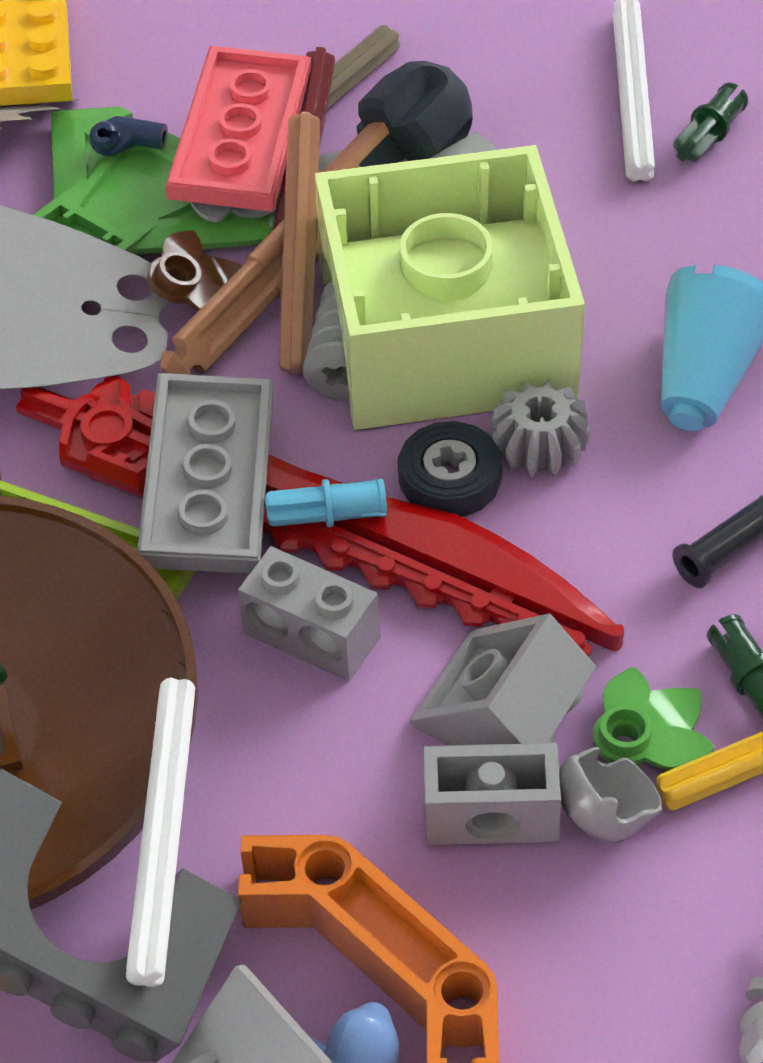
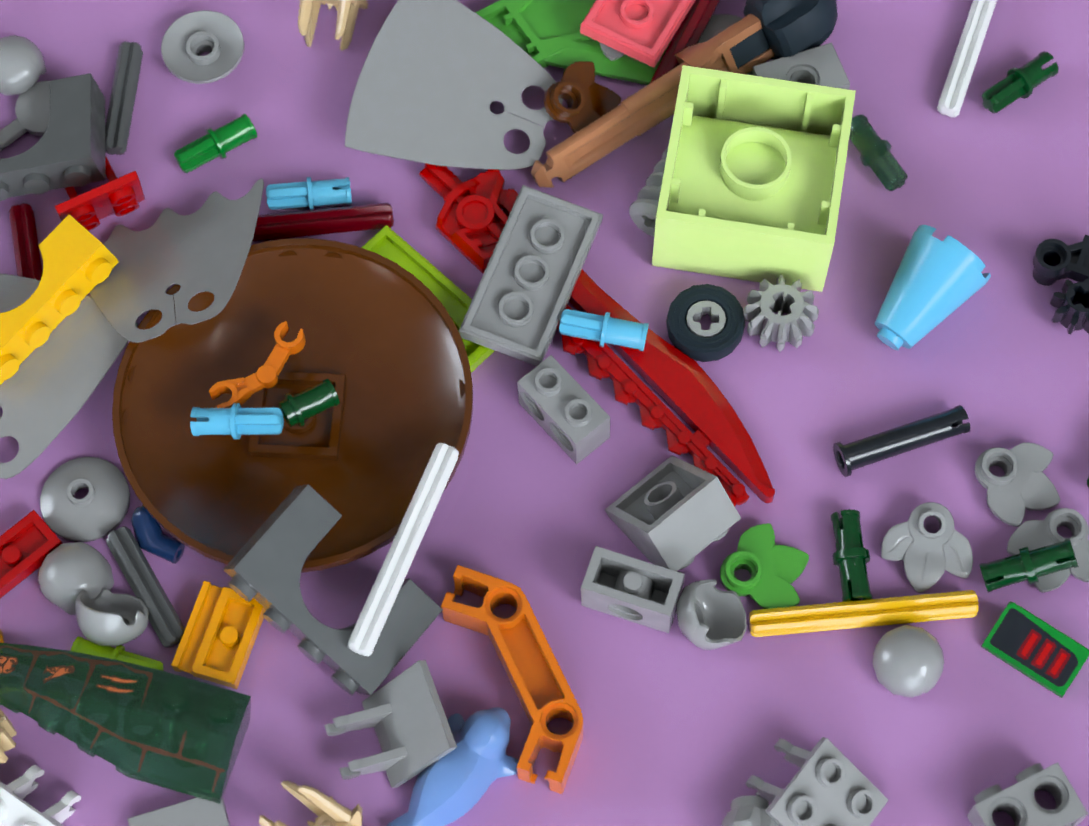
camera: 20 degrees right, 15 degrees up
nougat axle [278,112,320,375] -> none
none -> clear green axle [849,114,908,191]

